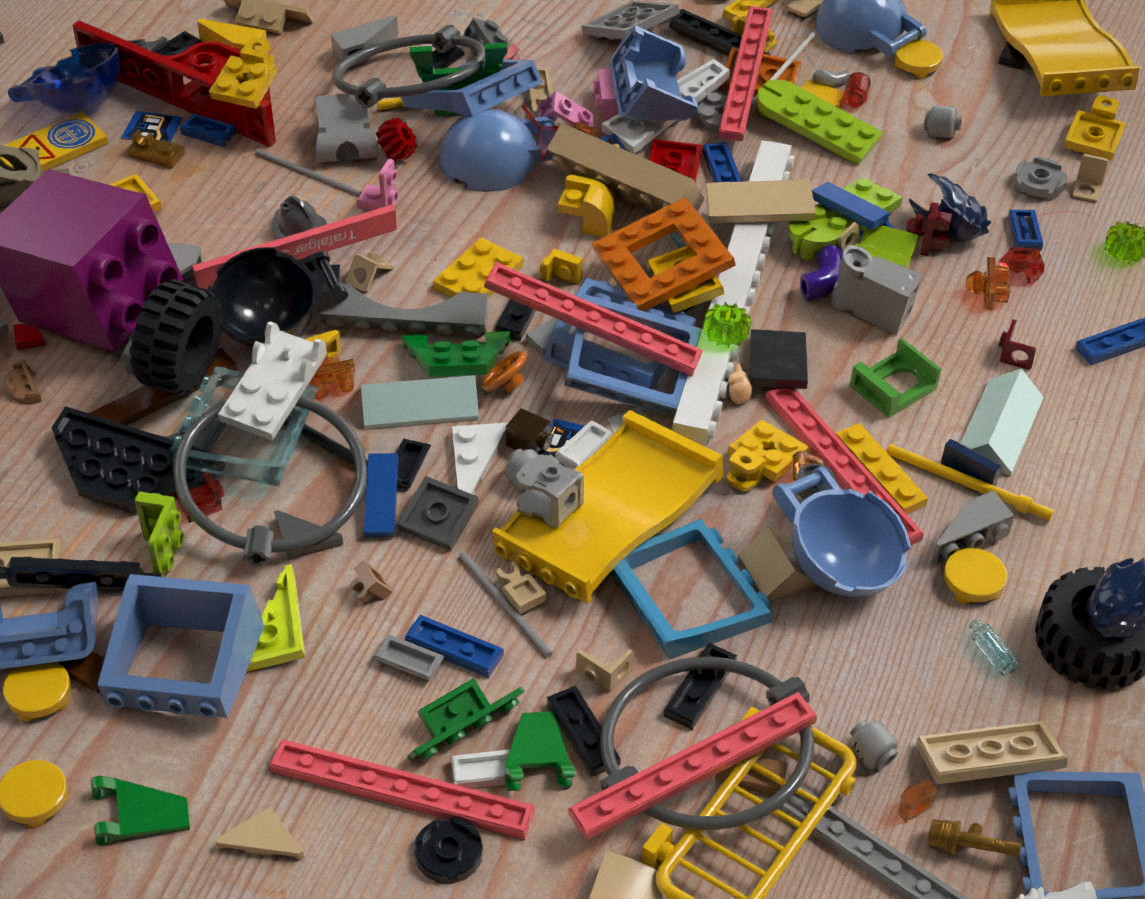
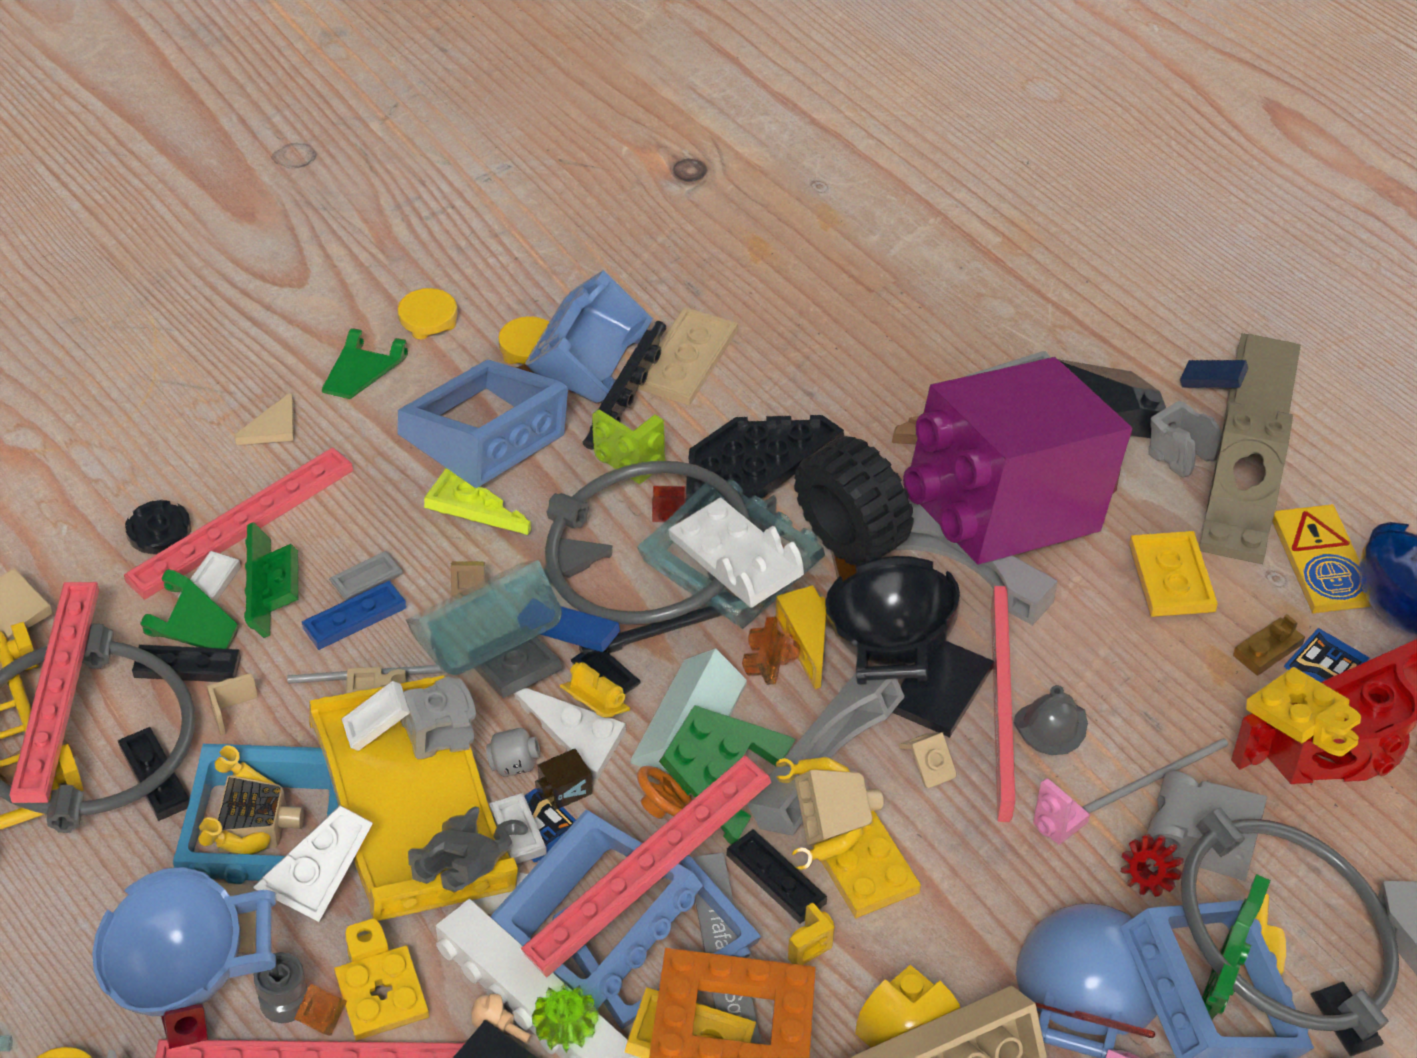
camera: 120 degrees right, 0 degrees up
none -> torso [198,745,304,855]
none -> white wing [253,805,373,922]
none -> white tile [342,681,410,751]
none -> clear light blue windscreen [406,560,562,675]
none -> dark grey animal [408,806,528,892]
none -> yellow hinge [560,663,630,718]
none -> tan torso [776,757,884,870]

